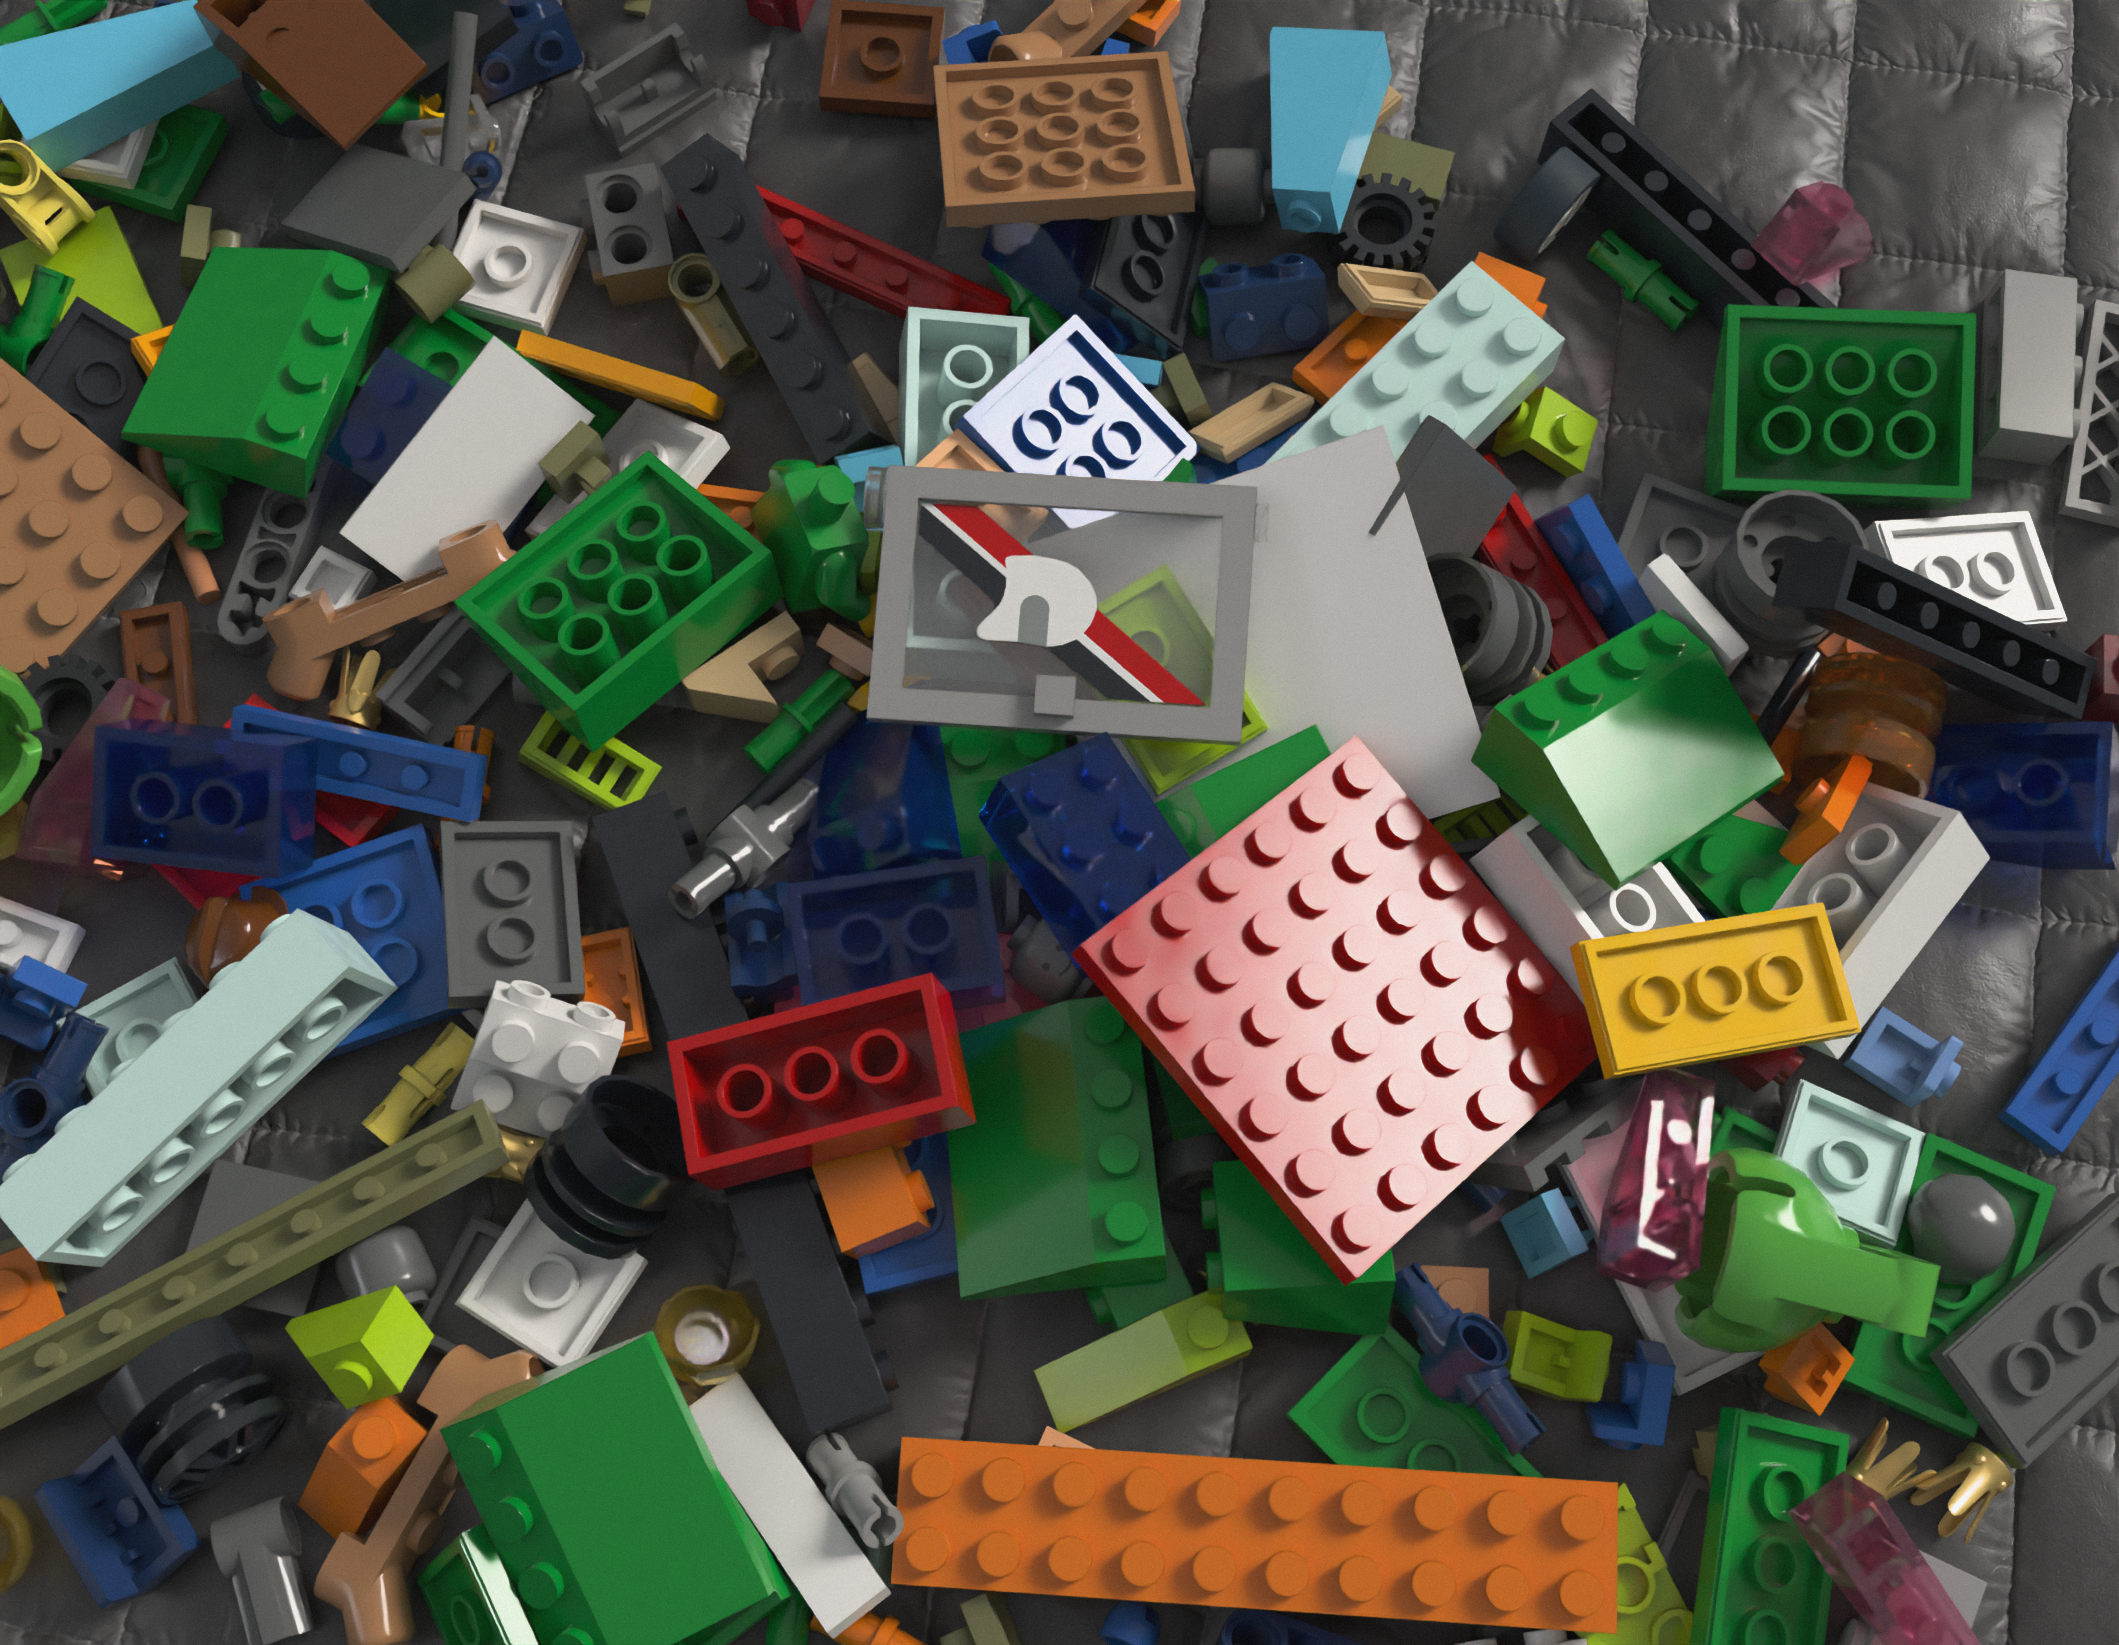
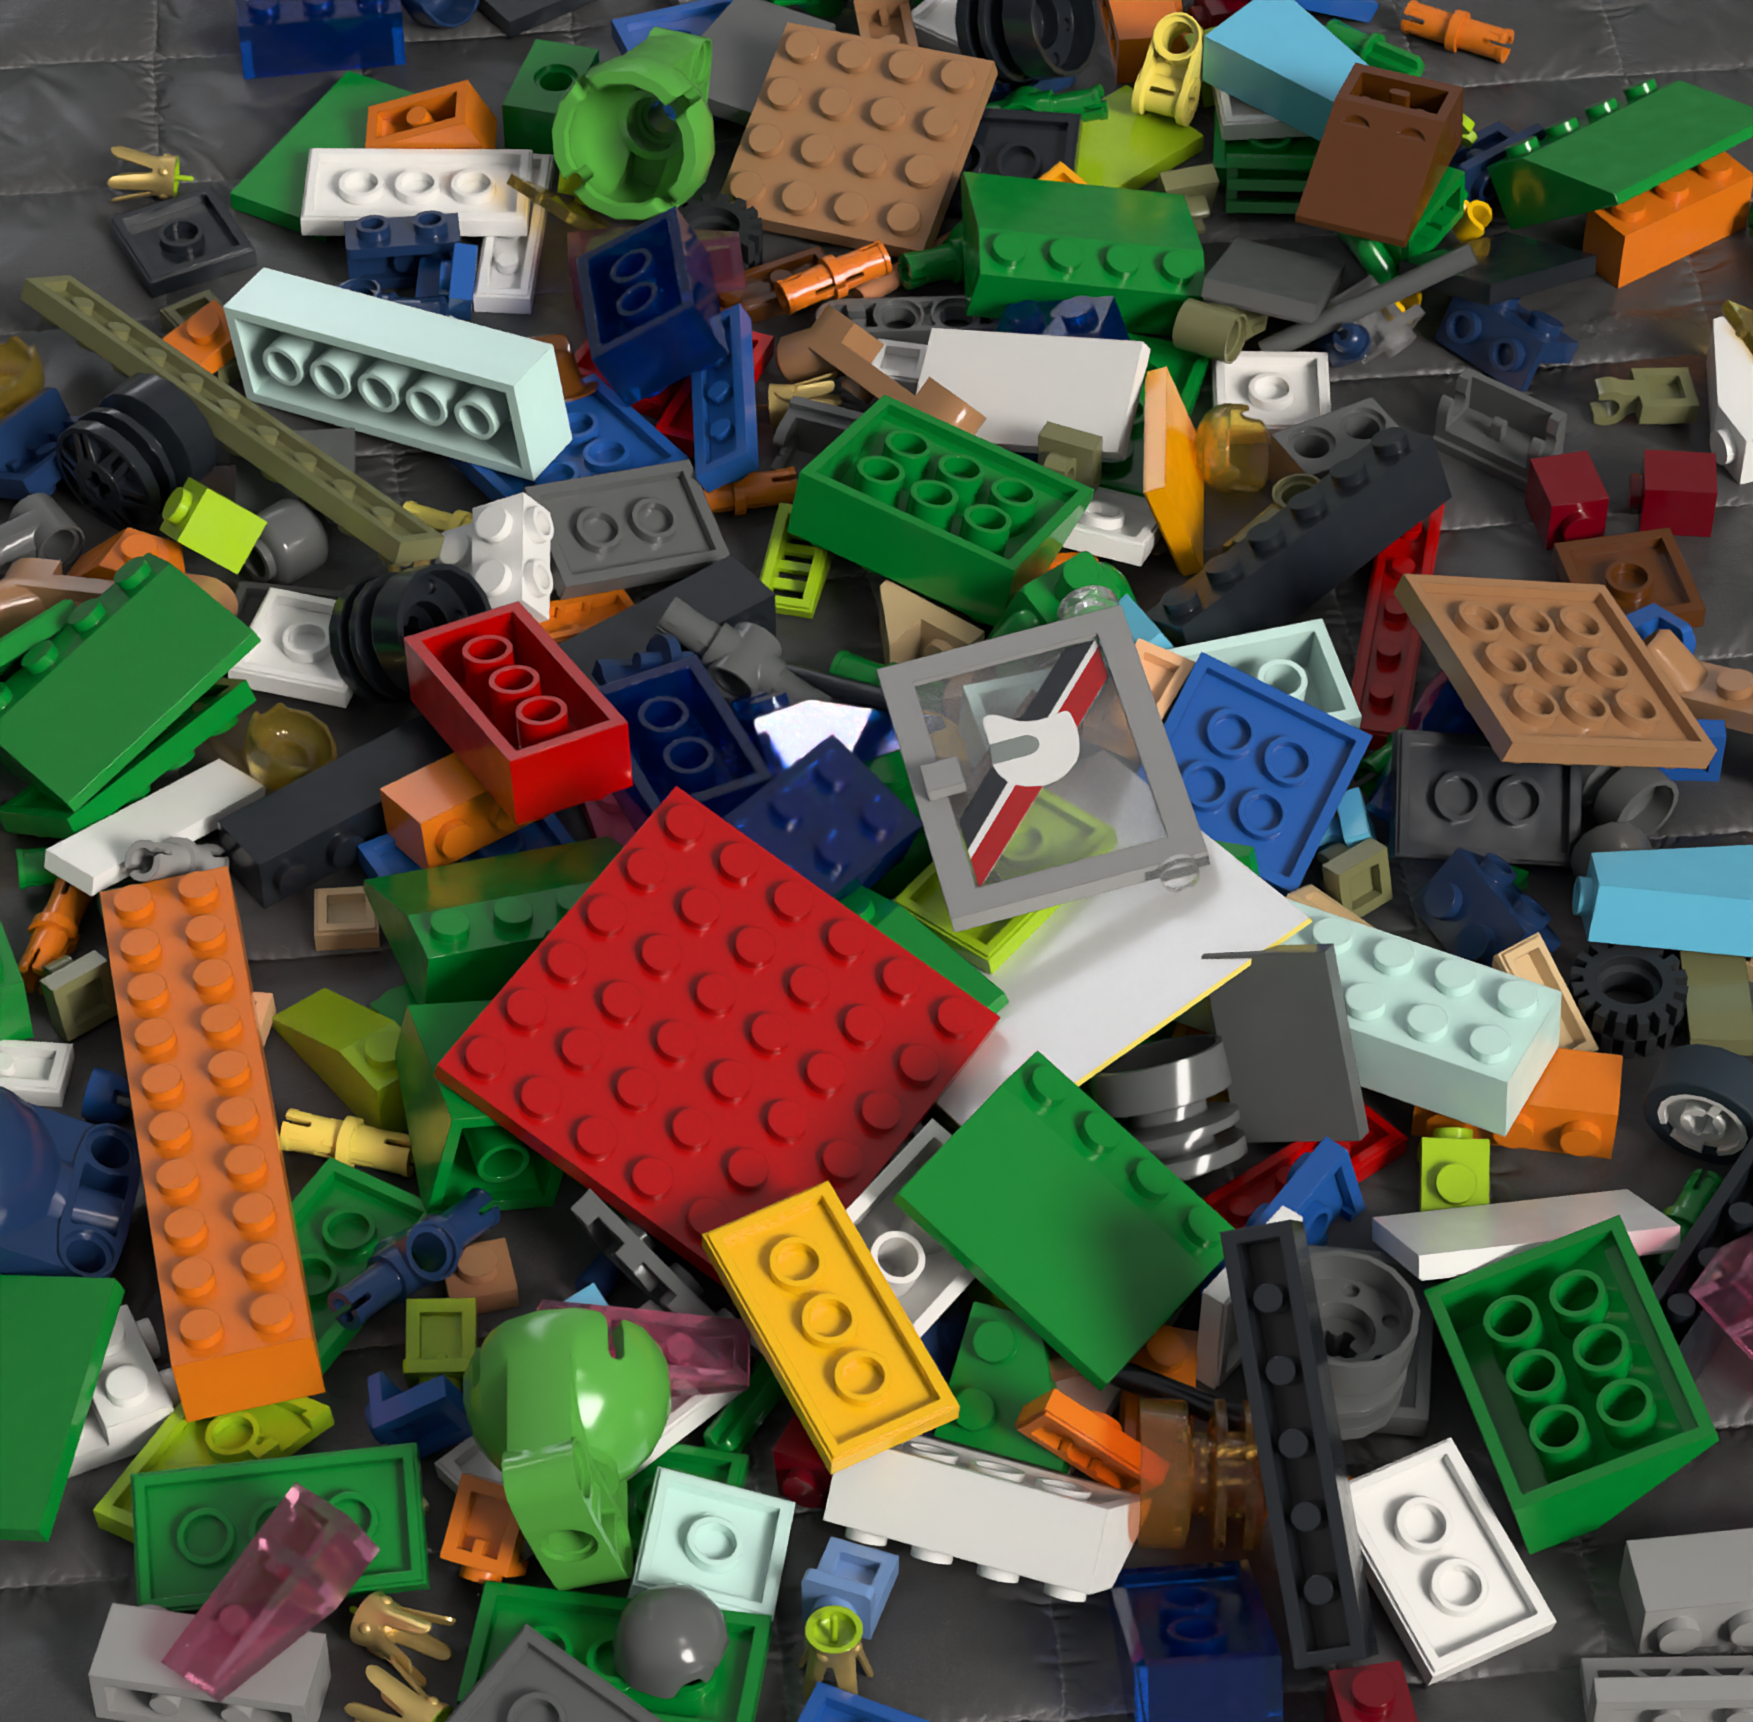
camera: 75 degrees right, 25 degrees down
none -> light yellow pin [280,1108,415,1178]
none -> tan tile [314,886,380,951]
none -> orange pin [774,239,892,316]
none -> piece [798,1605,874,1702]
none -> clear yellow hair [1193,403,1269,494]
none -> green tile [1225,153,1316,214]
none -> white tile [1372,1189,1680,1281]
none -> dark red brick [1524,450,1609,550]

